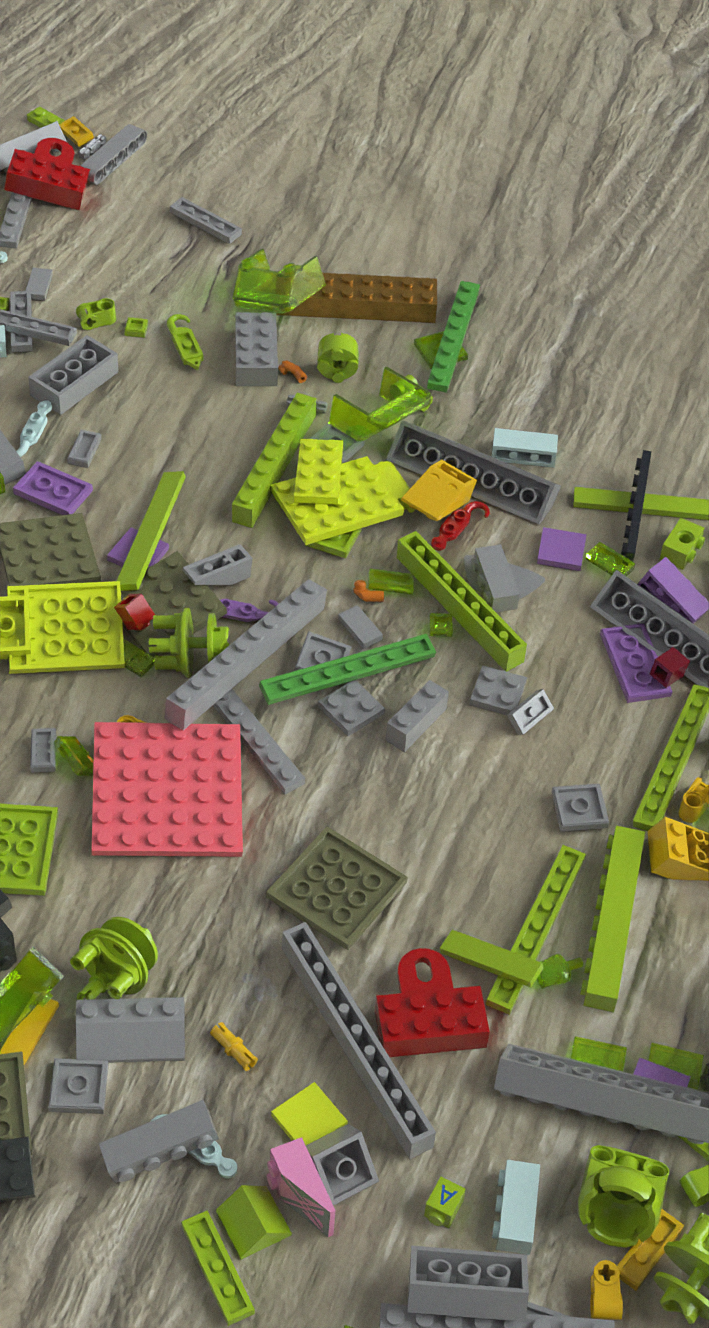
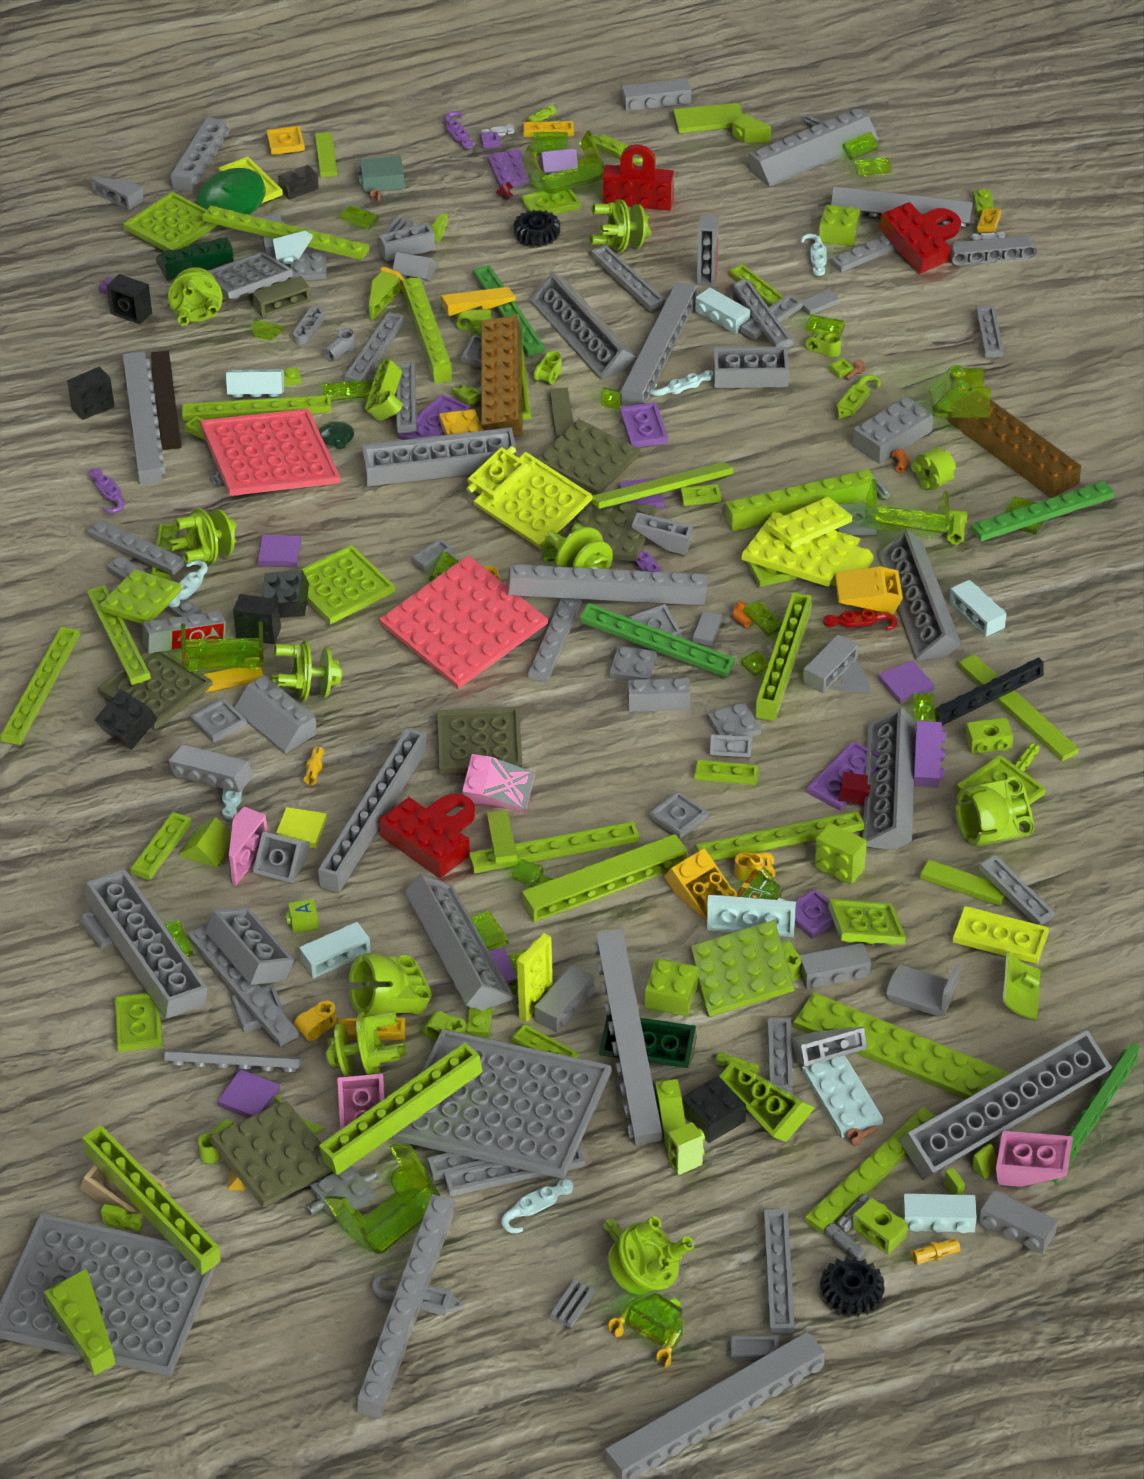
camera: 55 degrees right, 5 degrees down
light grey tile [67,430,101,468] -> none
red brick [114,593,155,631] -> none
none -> bright pink slope [463,754,535,811]
none -> lime plate [681,484,721,506]
none -> lime tile [694,760,759,785]
none -> clear neon green plate [805,314,845,336]
none -> nougat hand [845,359,865,380]

